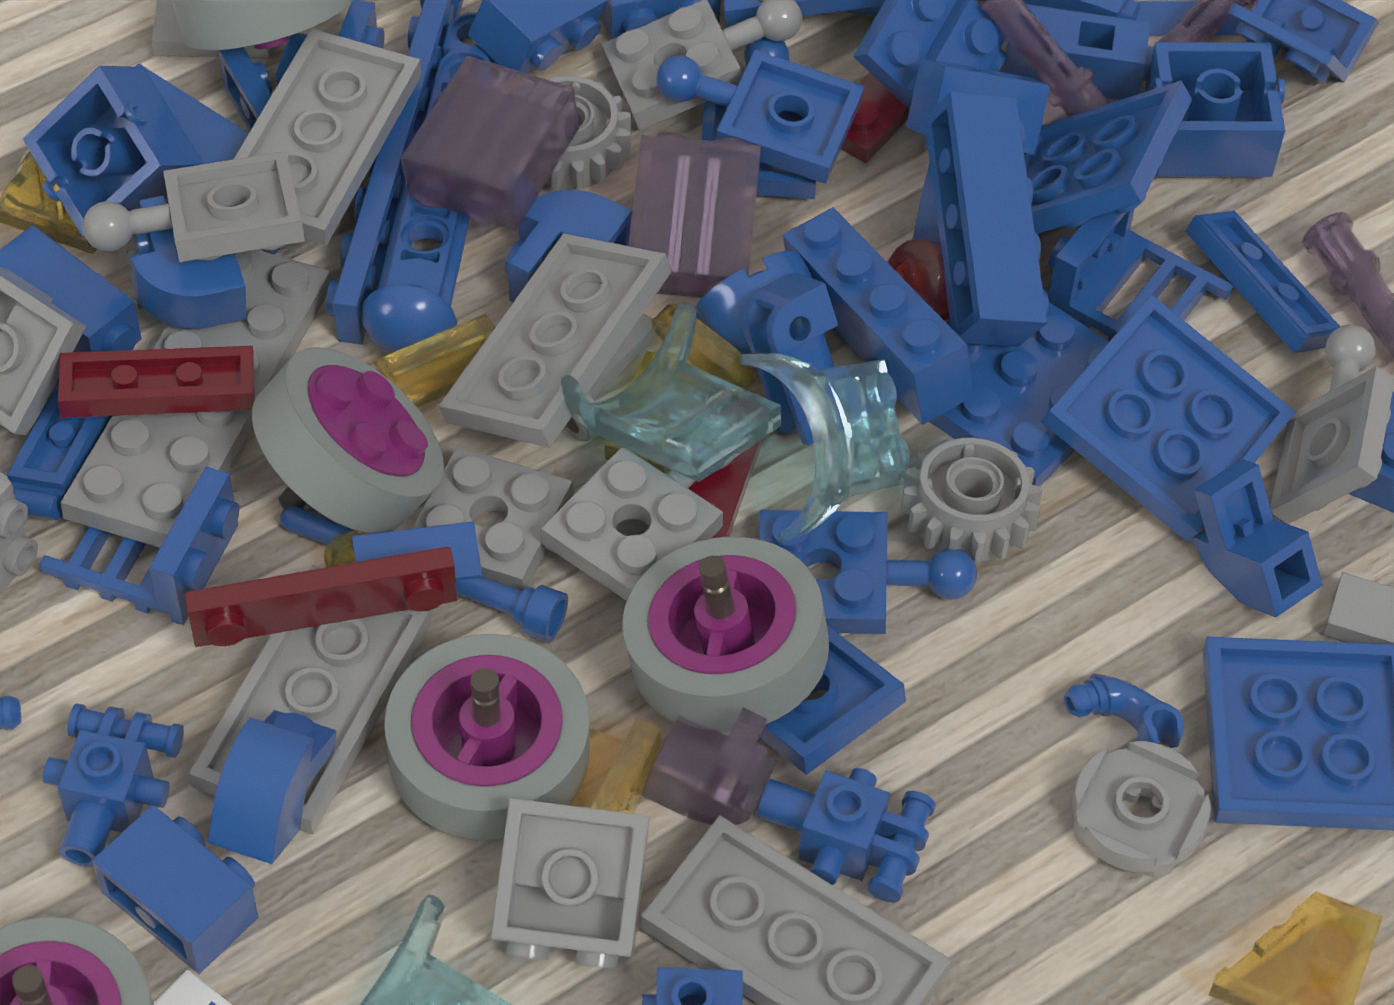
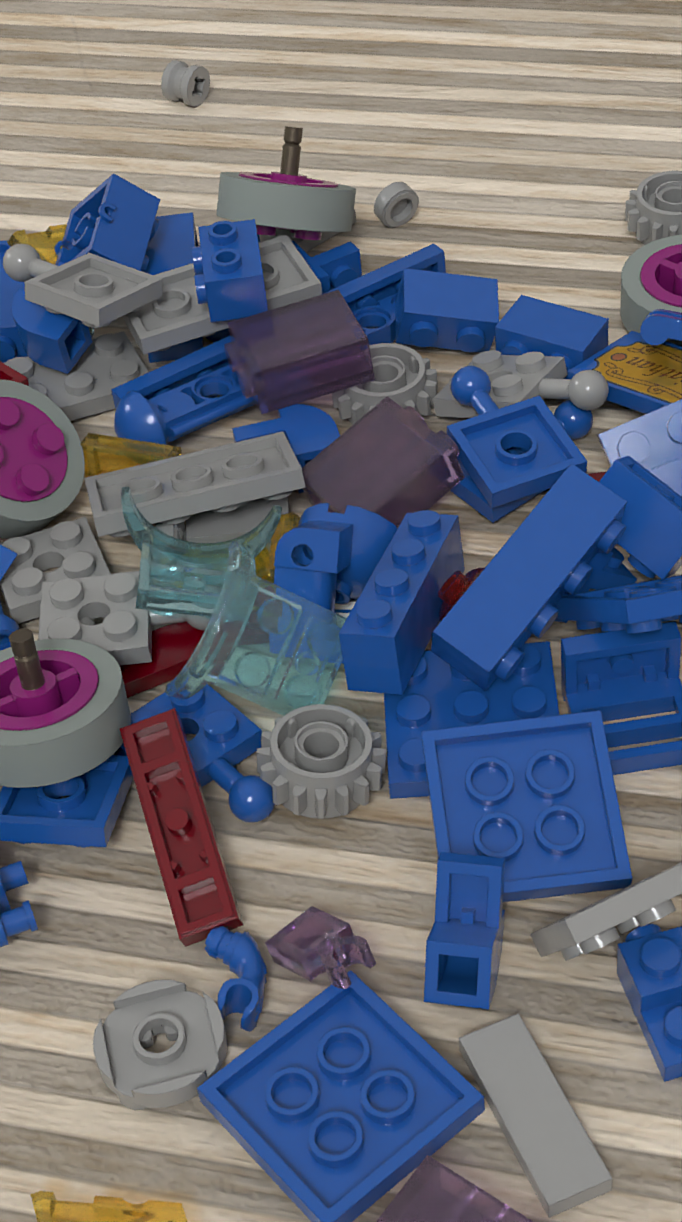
camera: 55 degrees right, 10 degrees down
none -> dark red plate [120,708,244,947]
none -> blue brick [191,219,269,322]
none -> clear purple plate [265,906,376,989]

